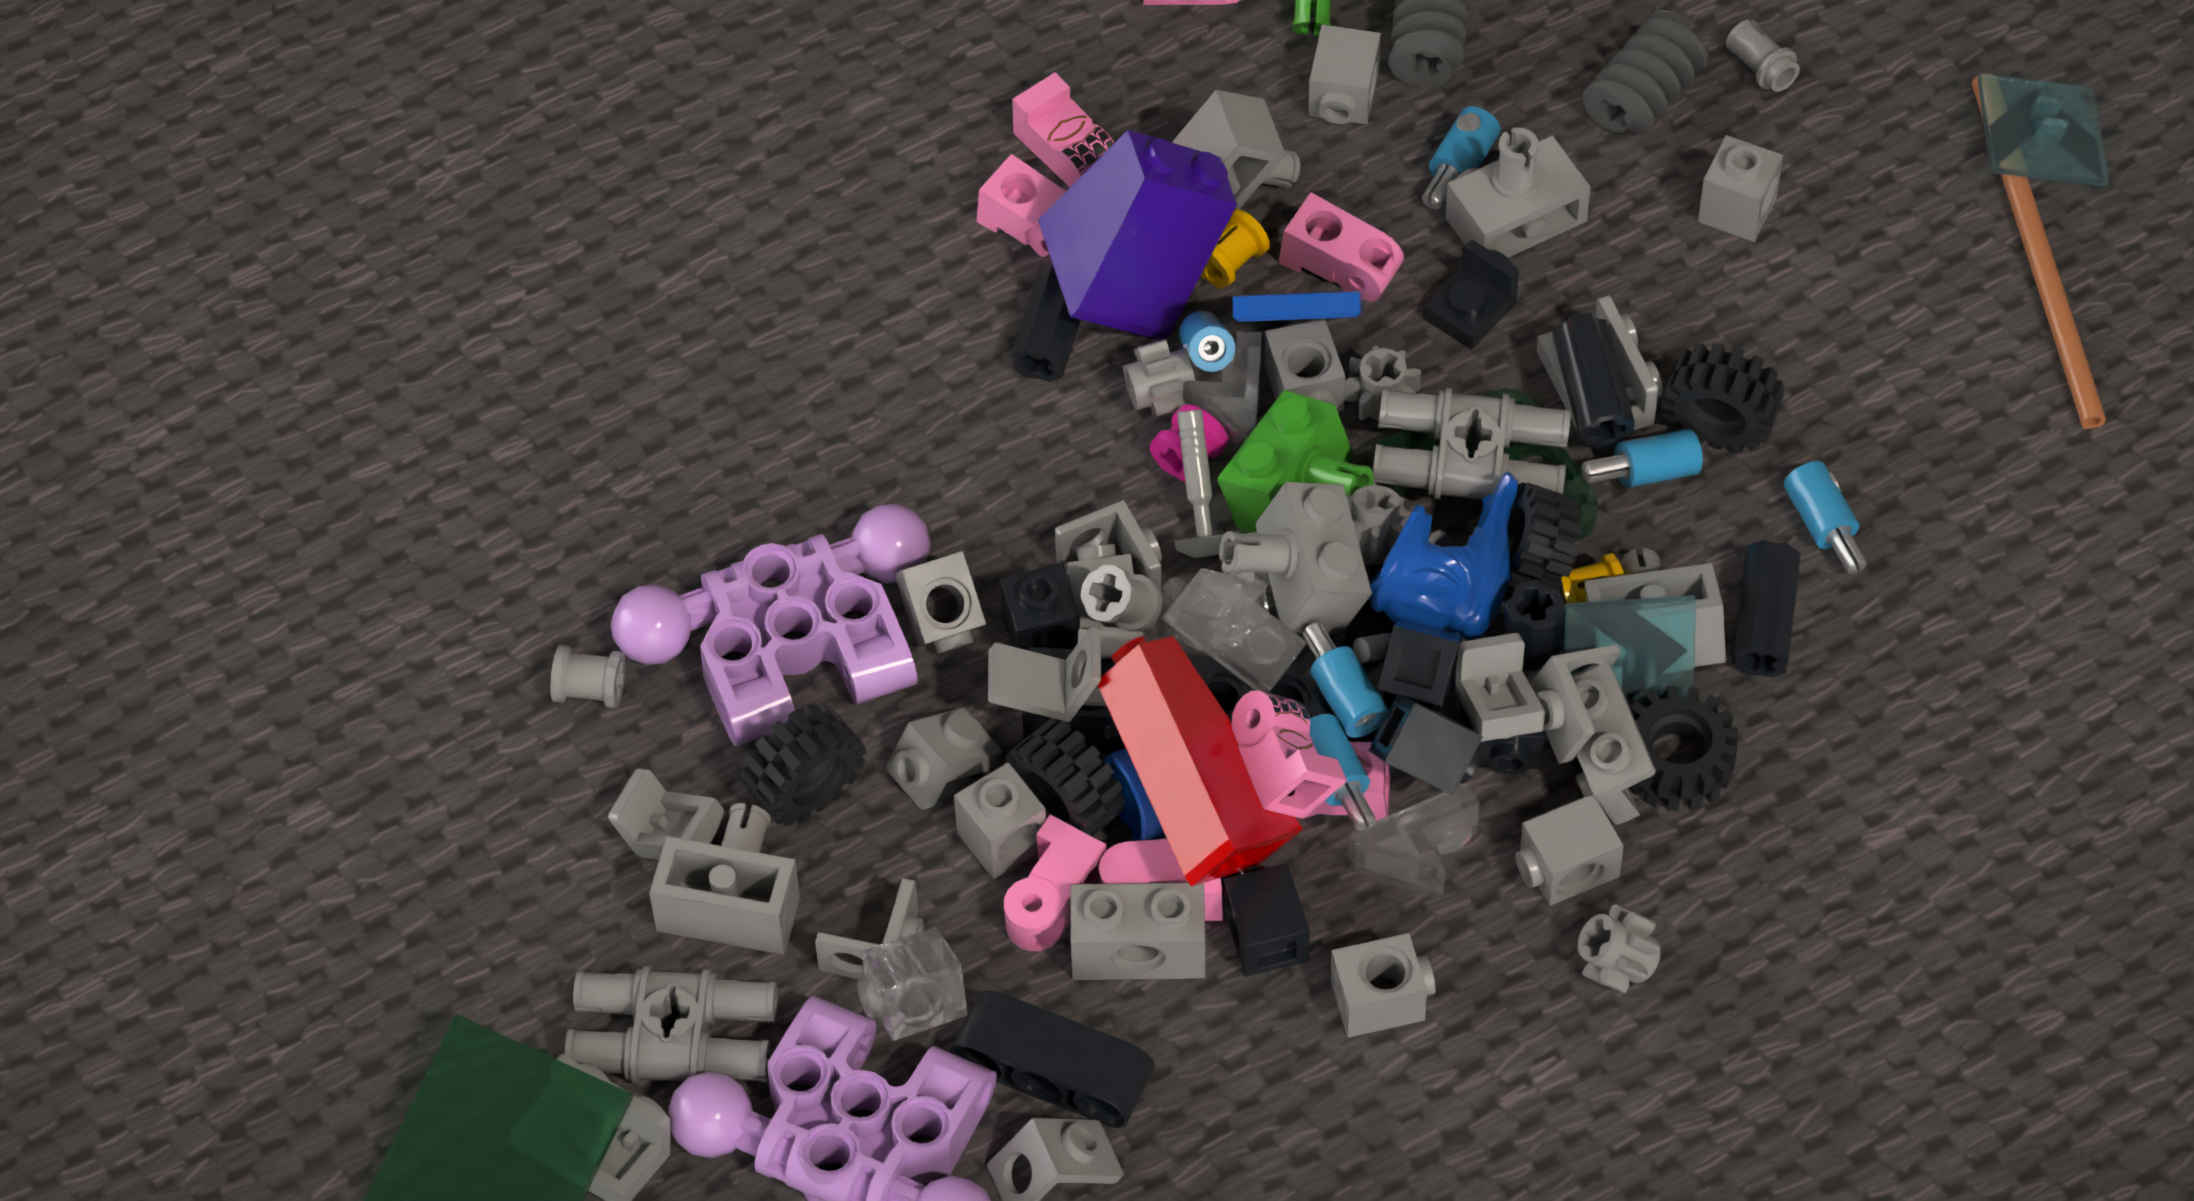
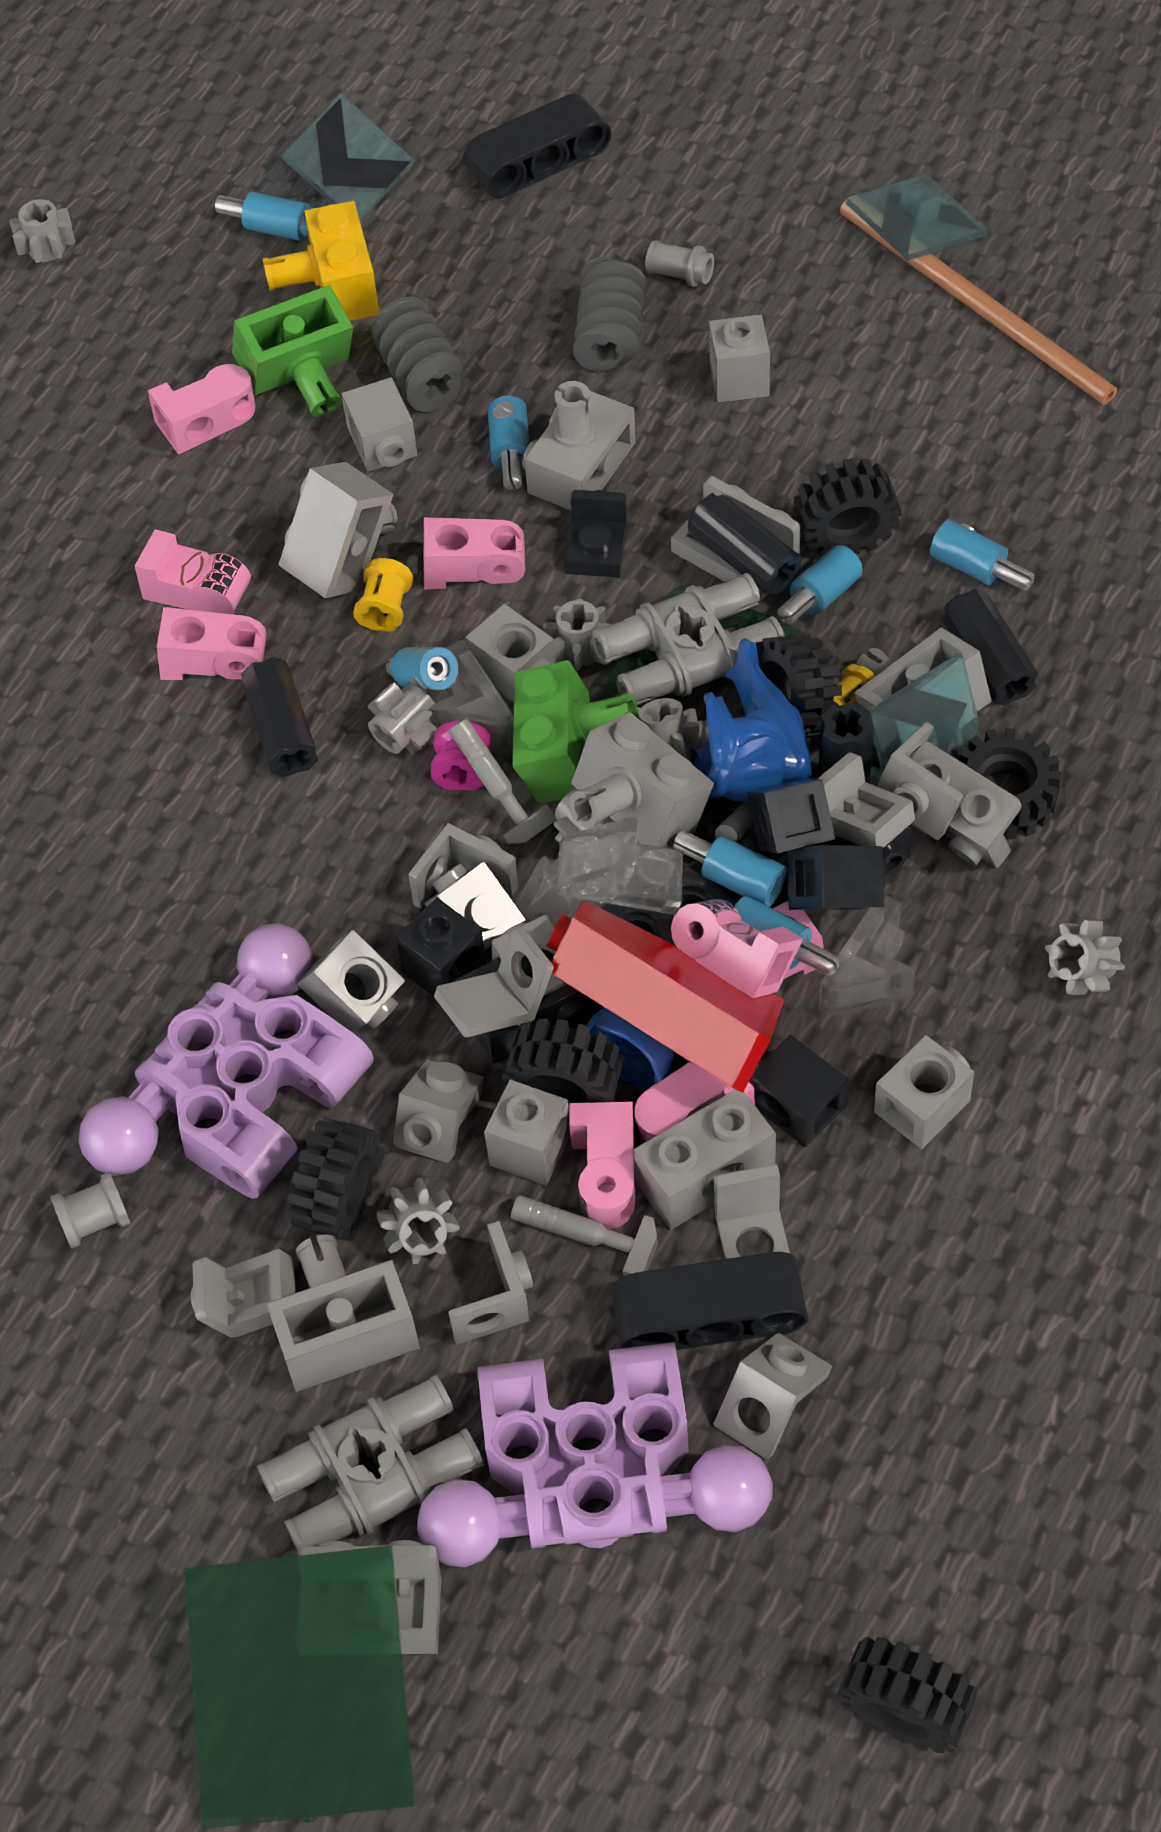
camera: 30 degrees left, 0 degrees up
clear brick [857,927,968,1041] -> none
dark purple slope [1038,130,1237,340] -> none
light grey bush [1080,564,1163,632] -> none
blue tile [1233,290,1364,322] -> none
light grey brick [1515,794,1624,906] -> none
none -> light grey gear [376,1178,460,1264]
none -> light grey piece [511,1195,658,1276]
none -> light grey bracket [714,1165,790,1259]

